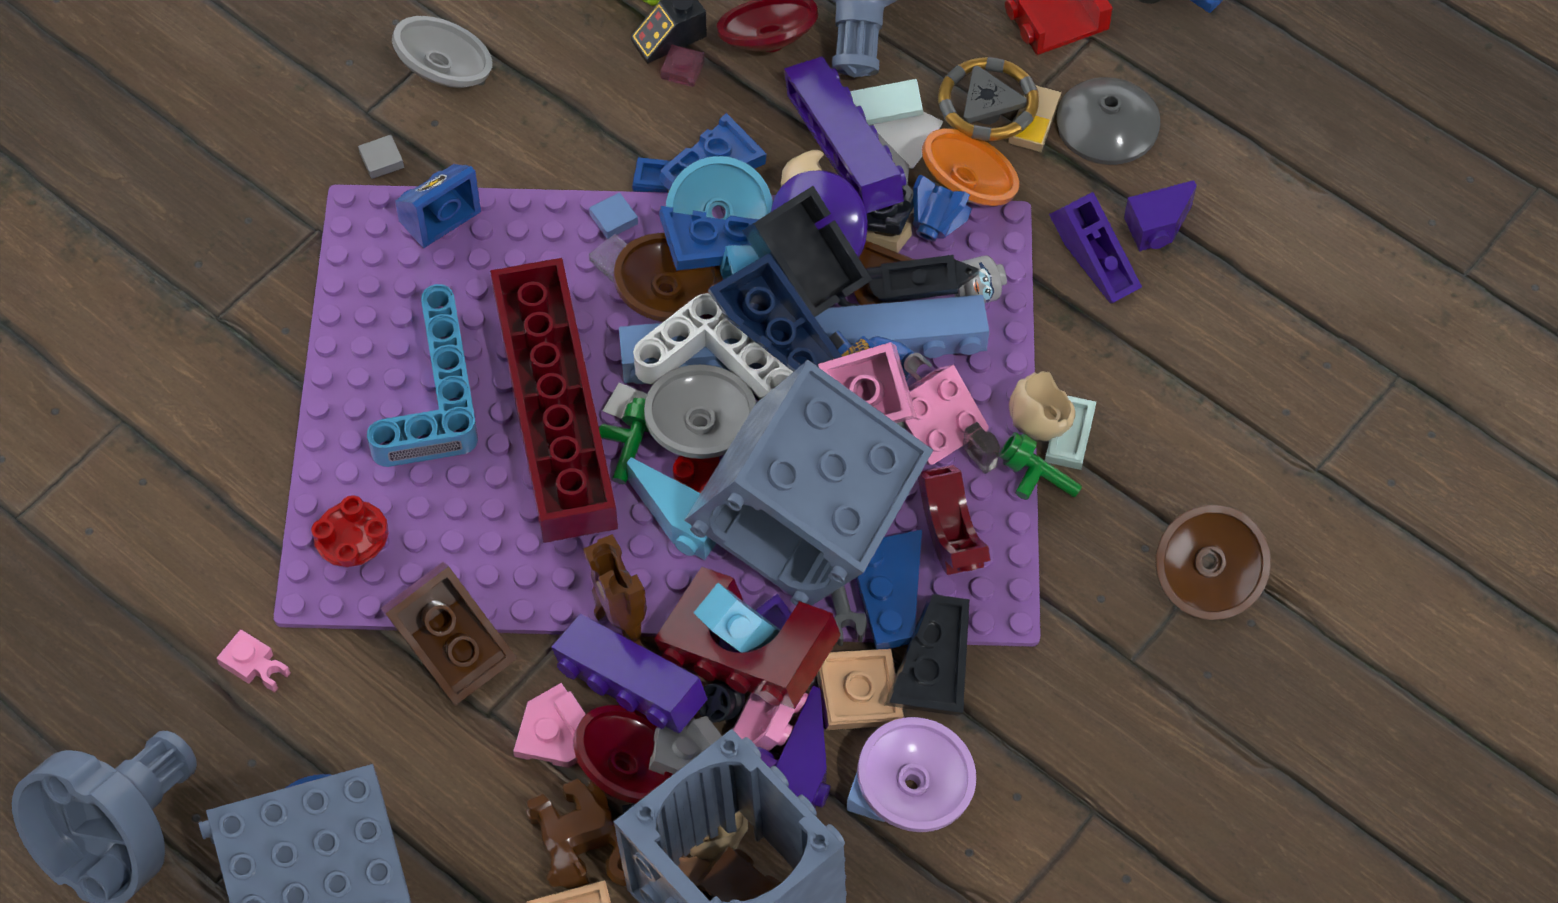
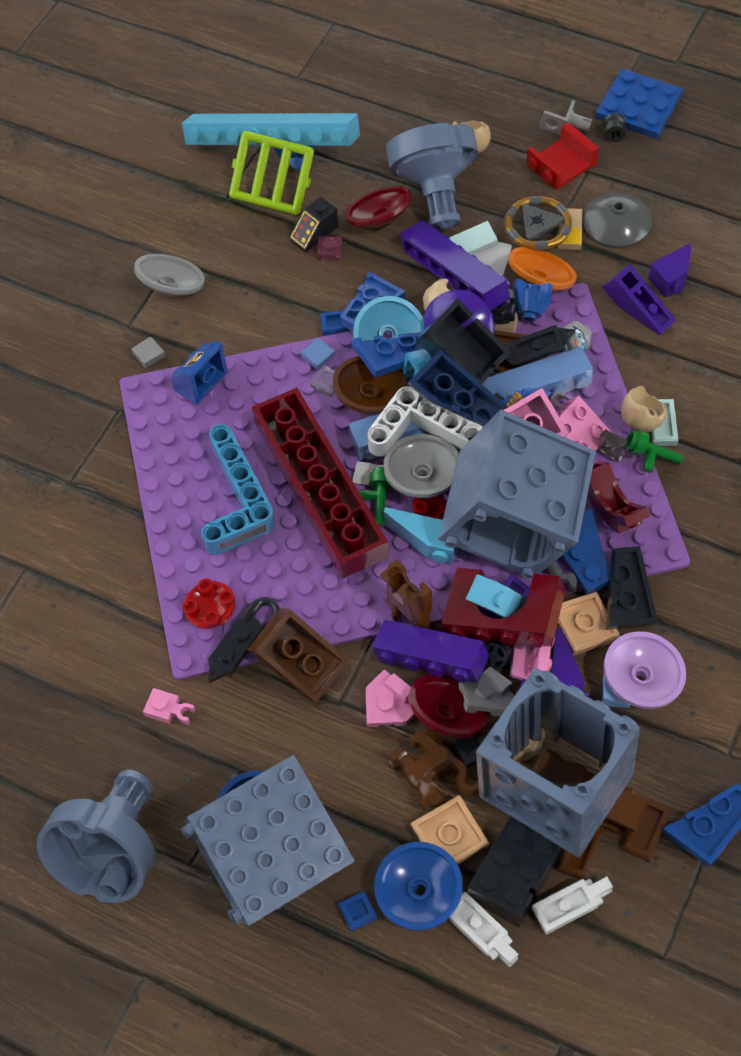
camera: 10 degrees left, 0 degrees up
none -> black plate [207,597,280,683]

